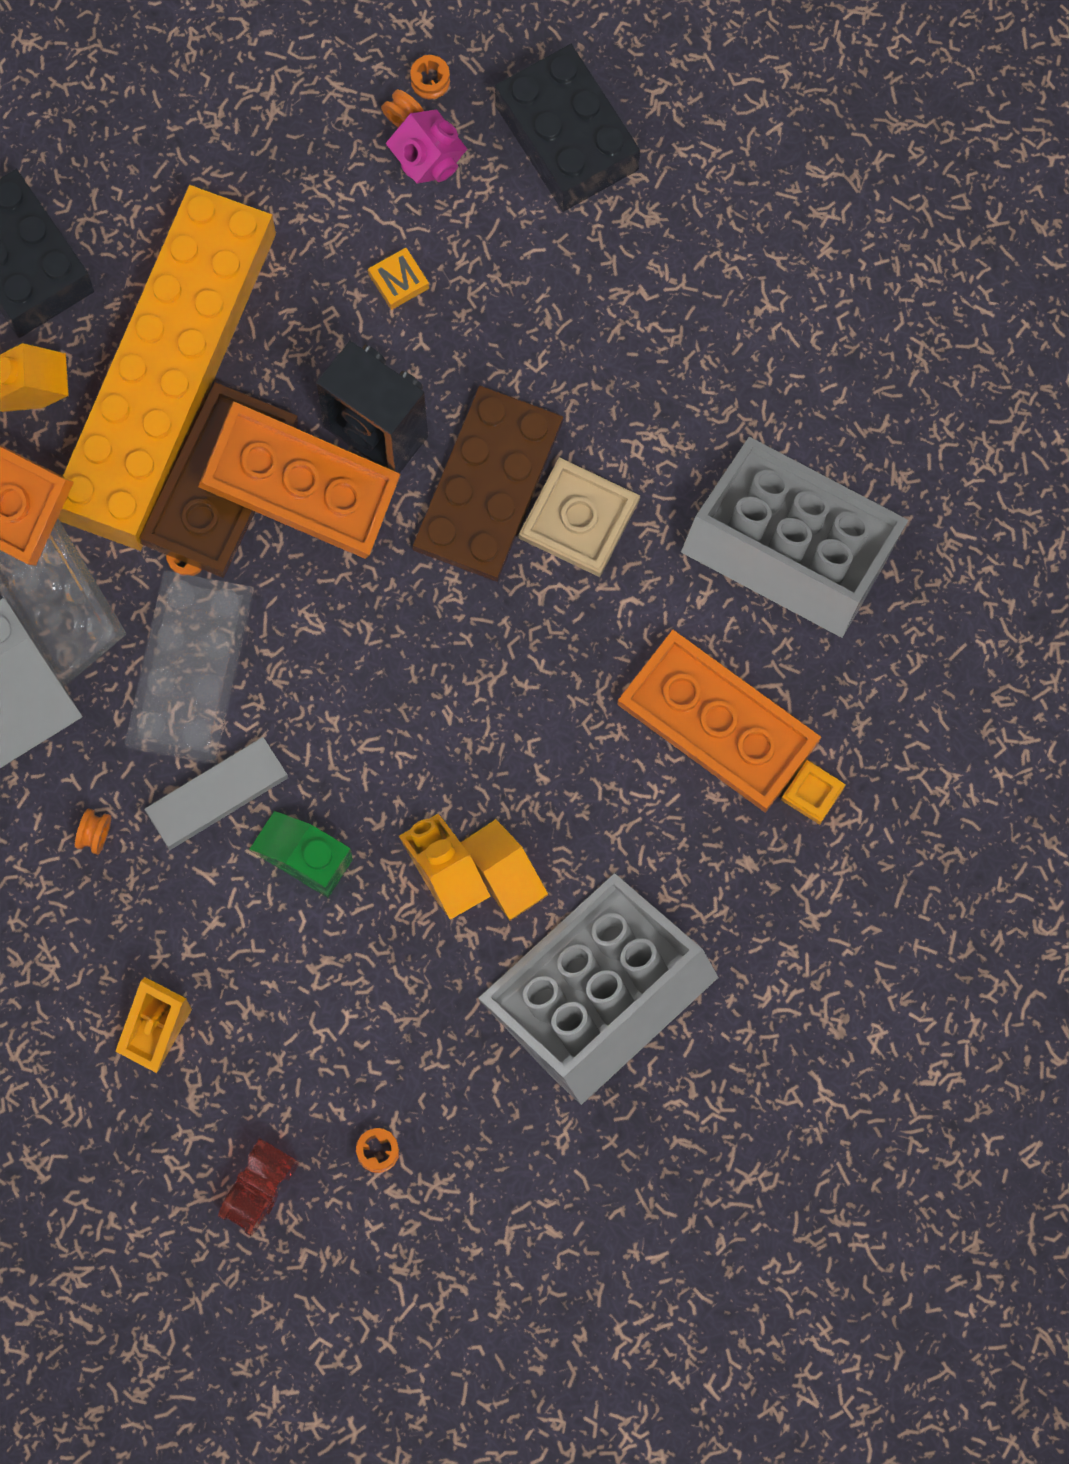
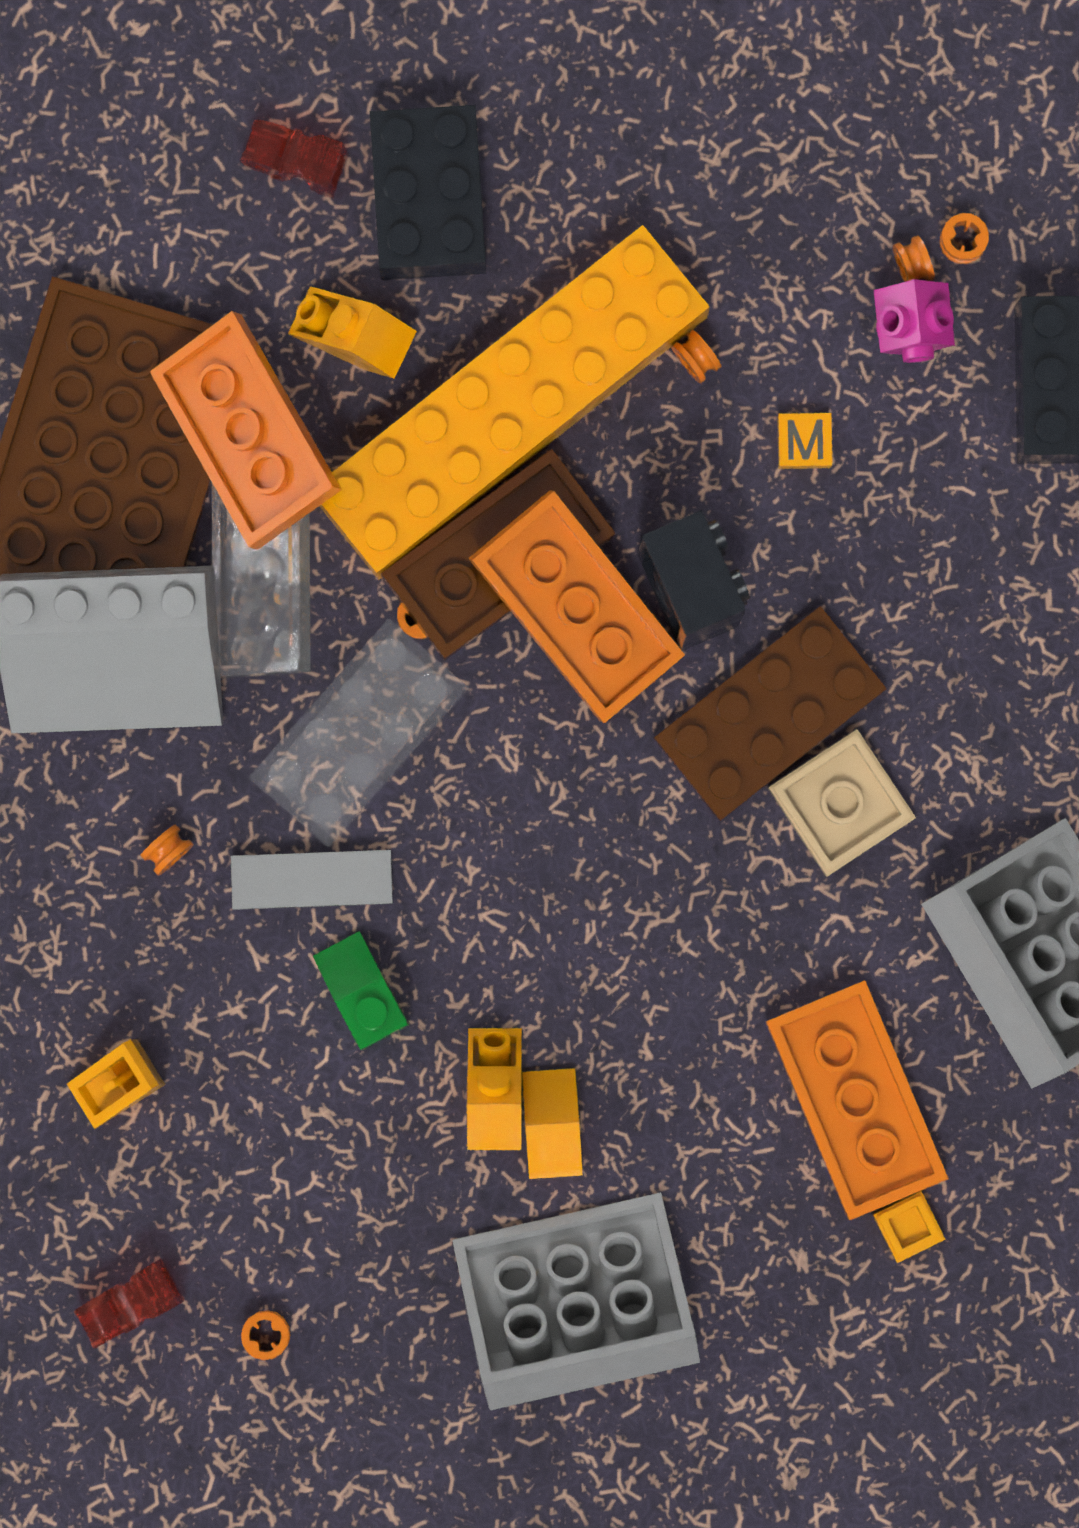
camera: 30 degrees right, 10 degrees up
none -> orange bush [671,330,721,384]

